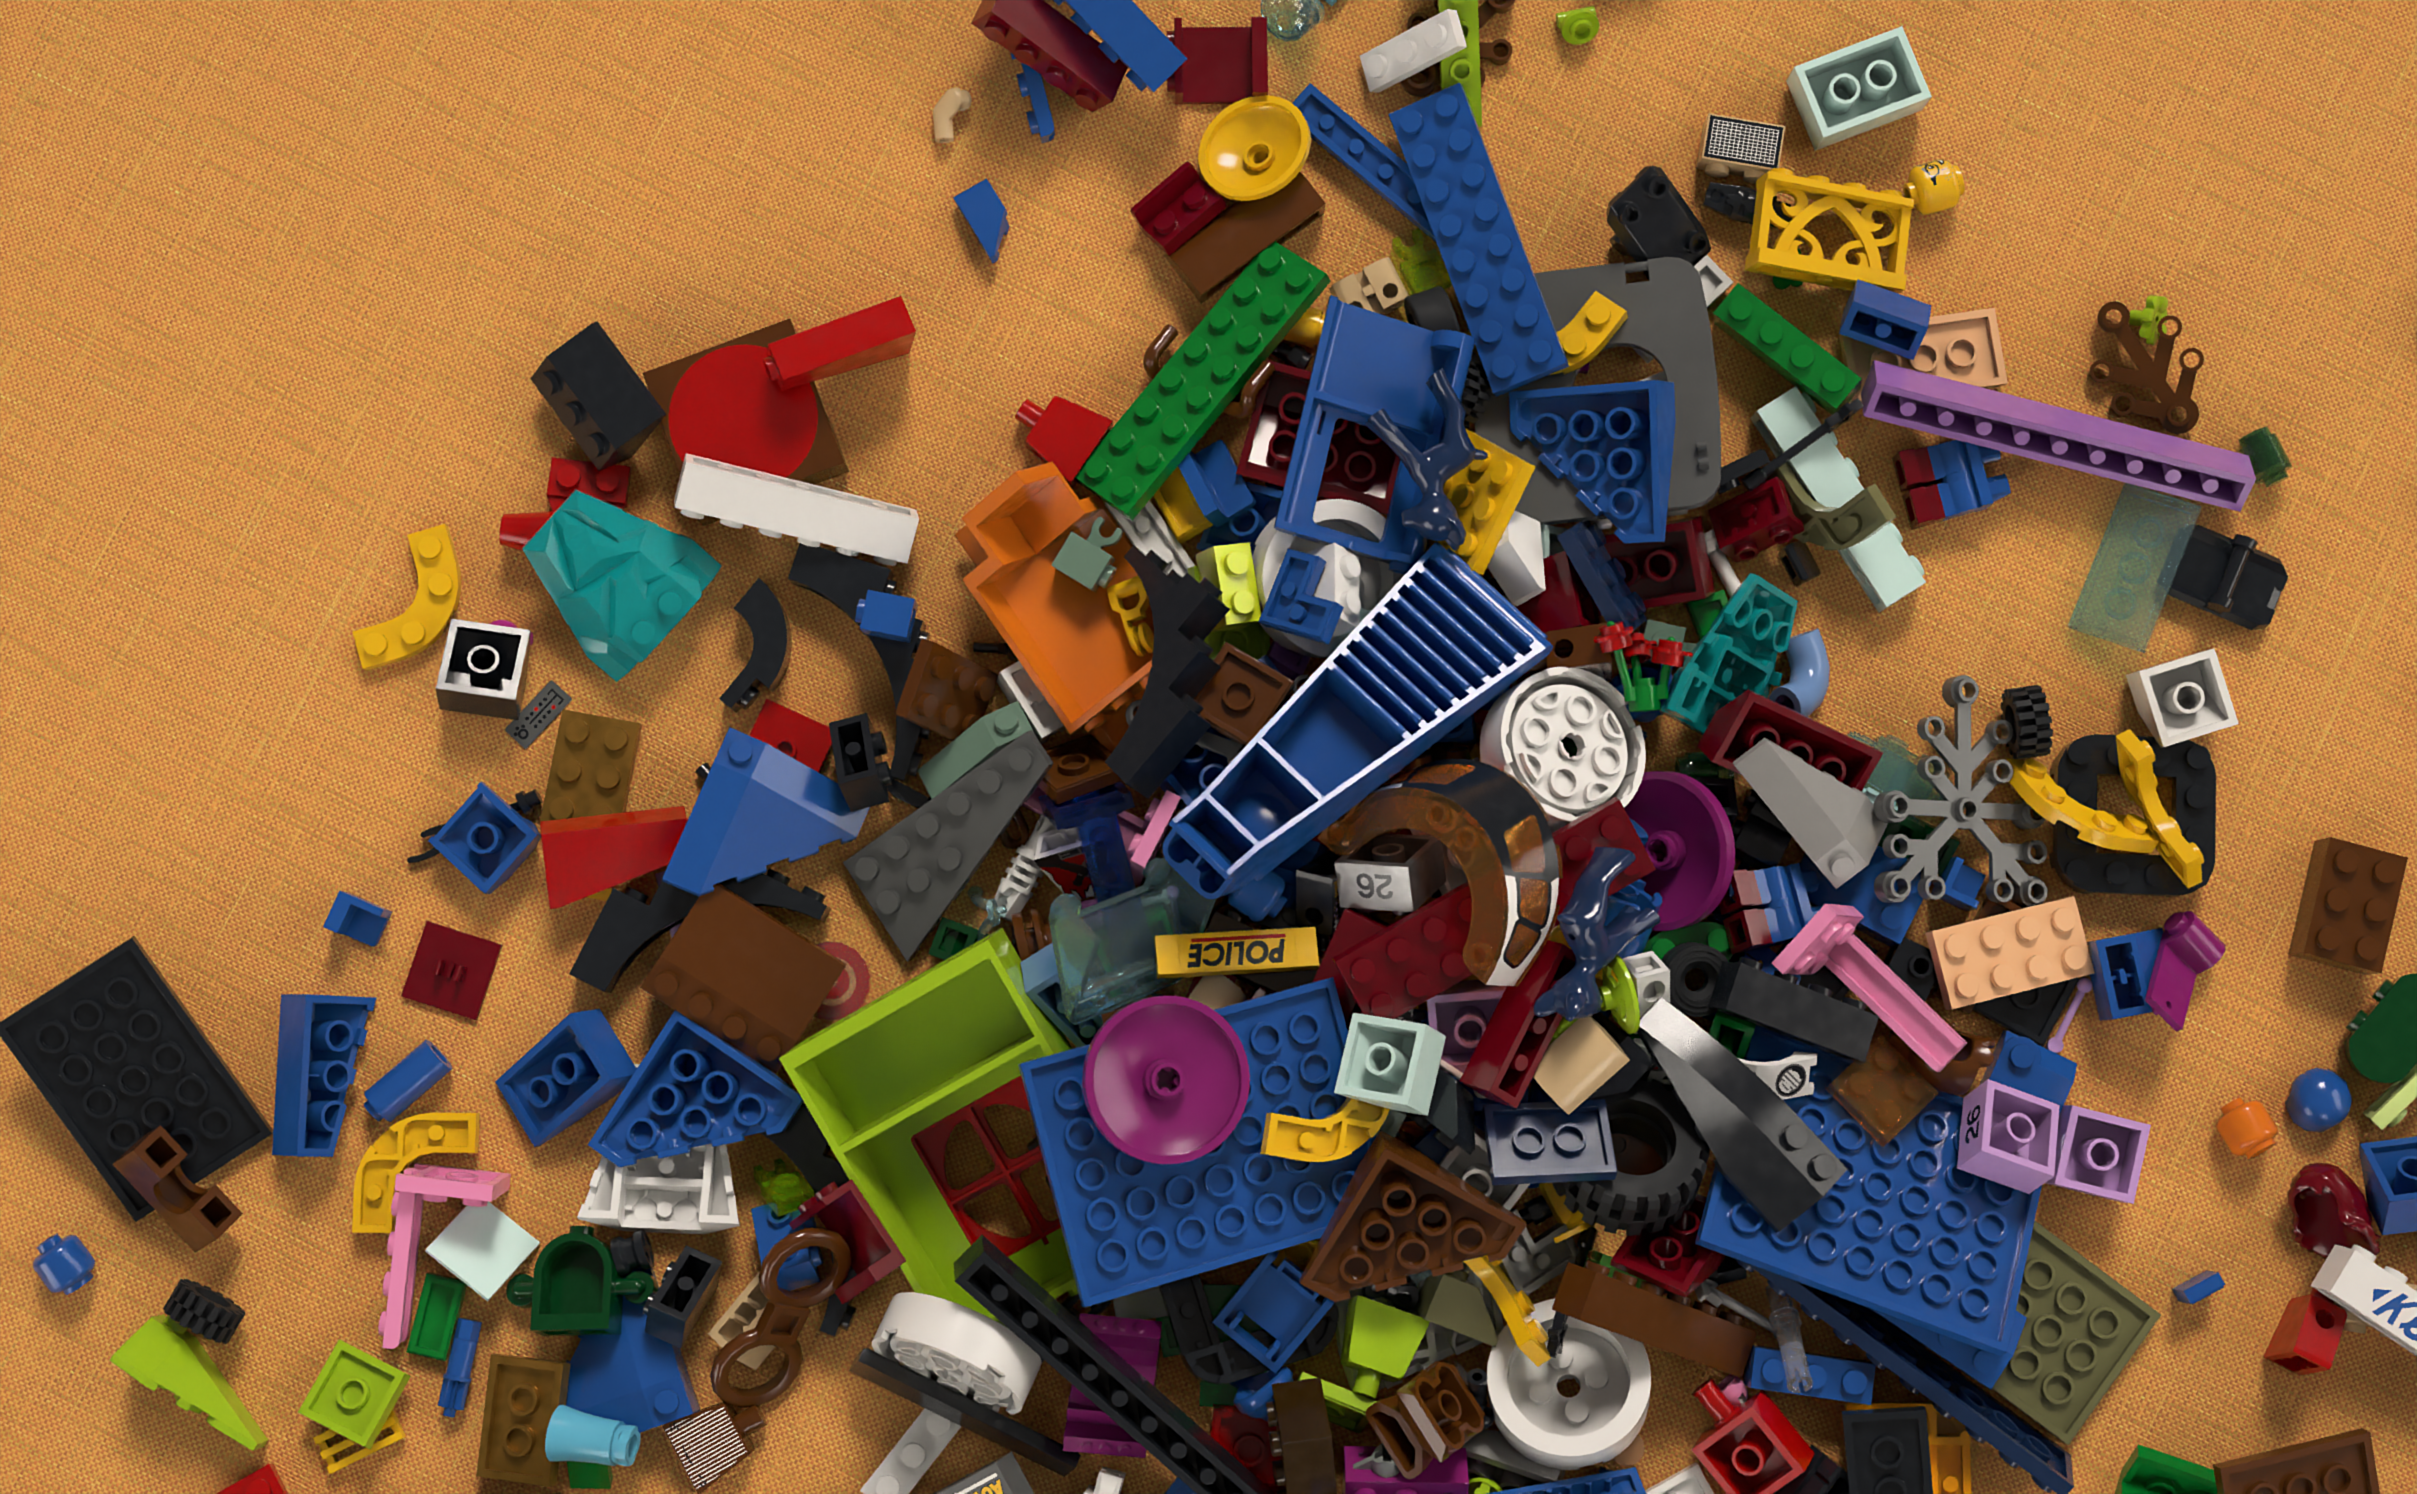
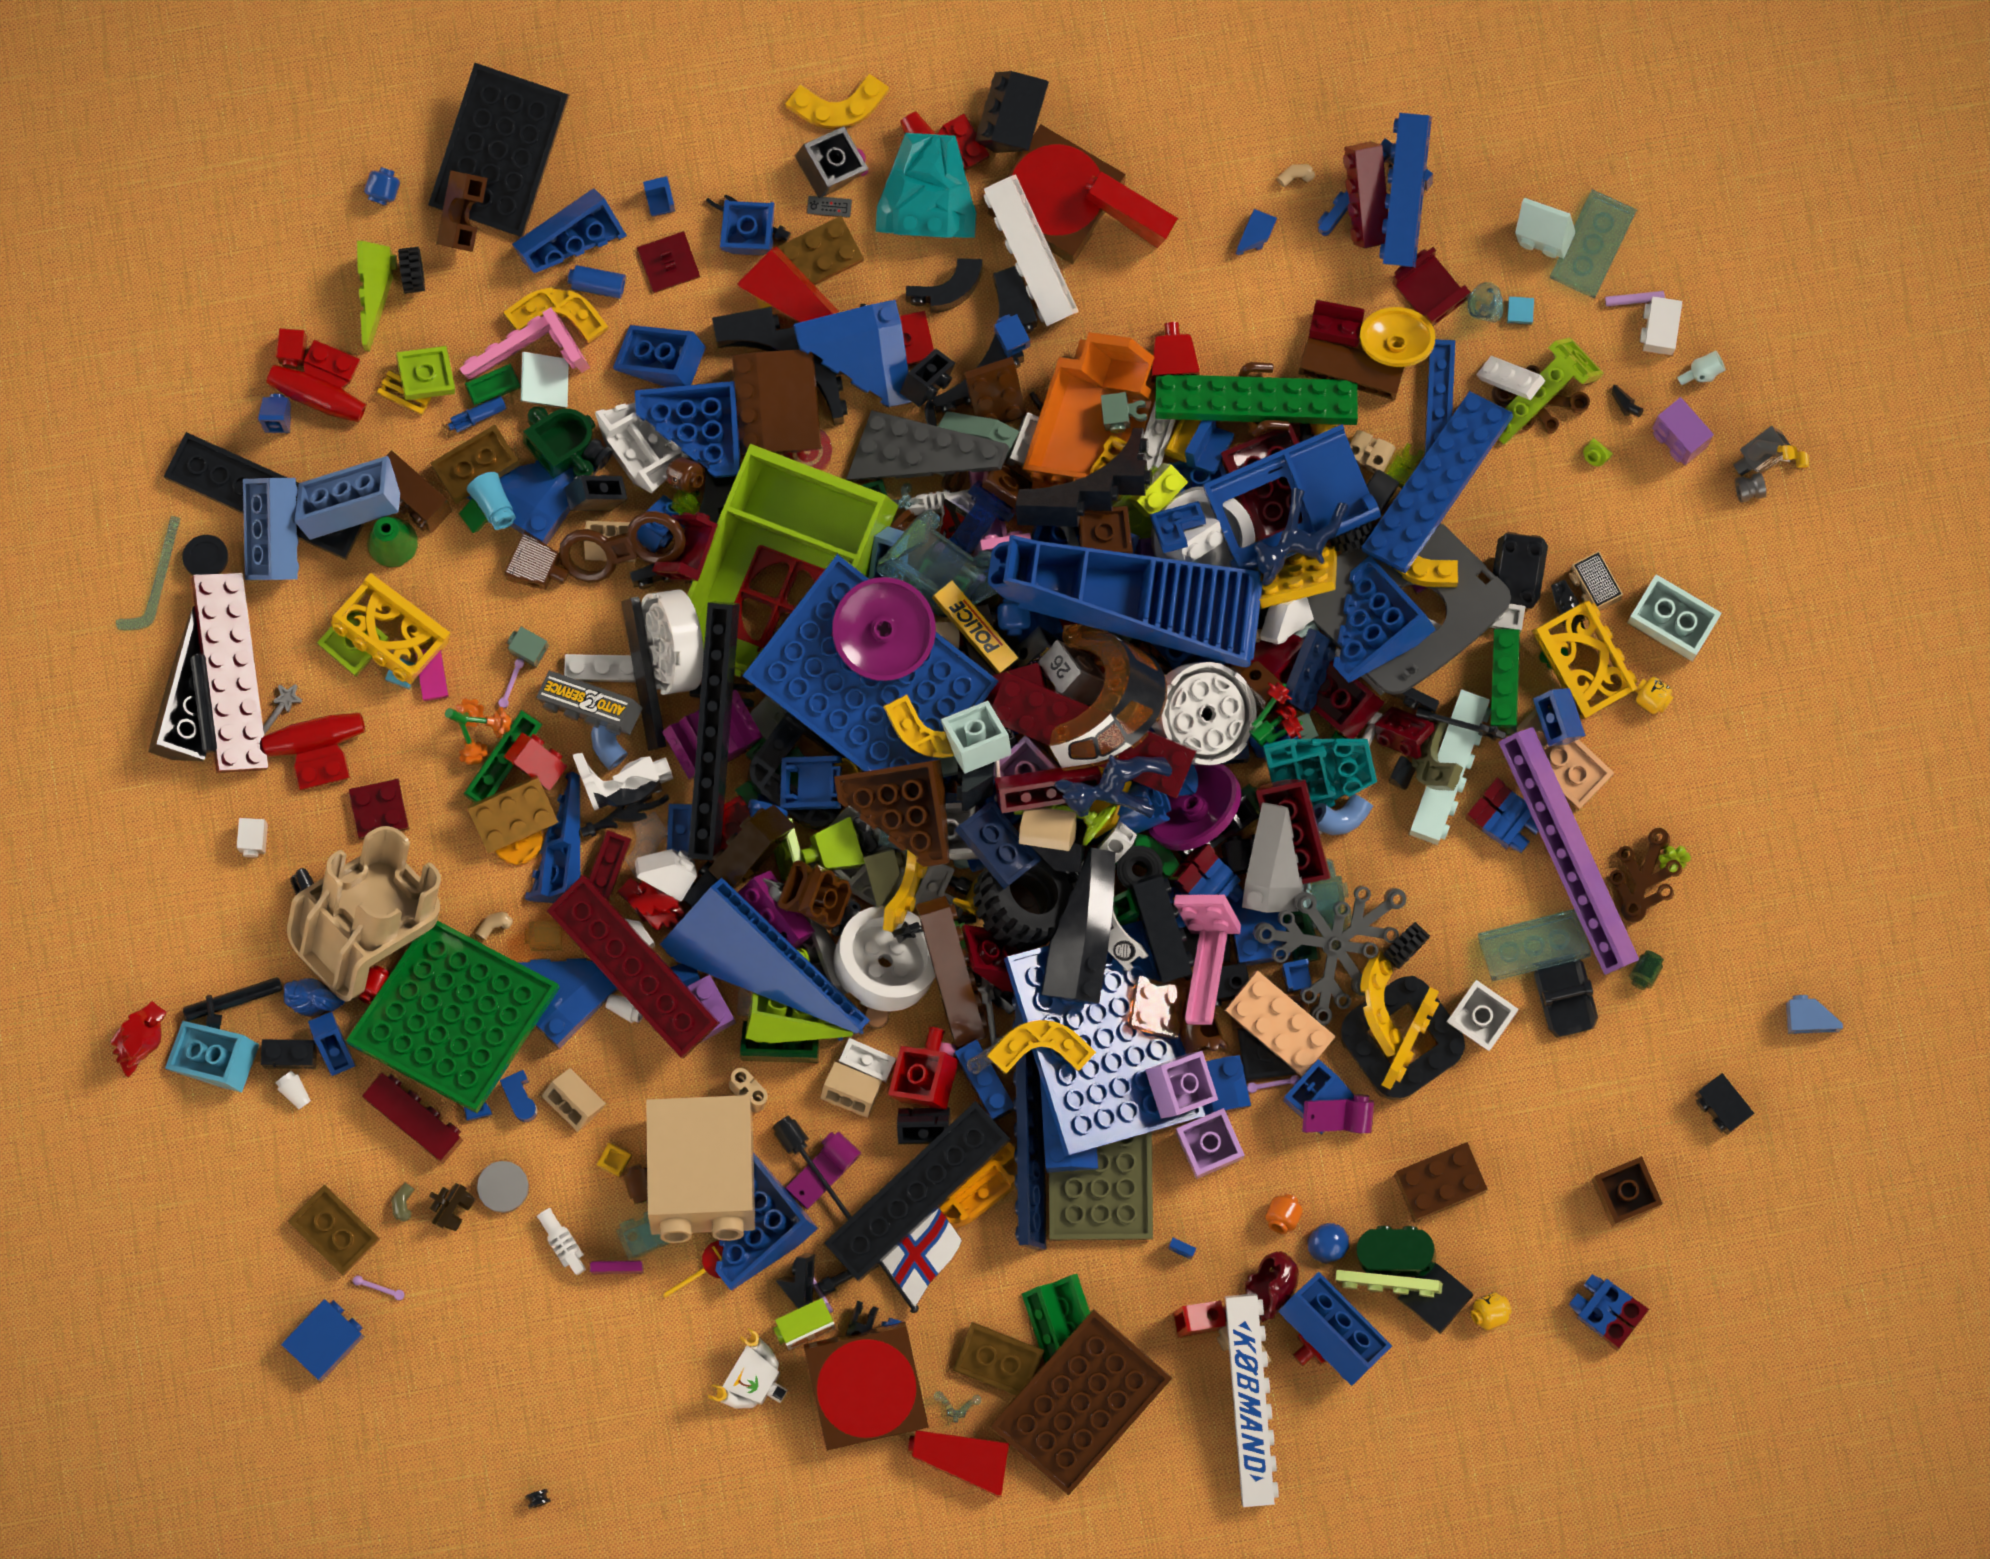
camera: 55 degrees right, 5 degrees down
none -> reddish brown head [666,457,704,493]
none -> yellow plate [986,1020,1096,1074]

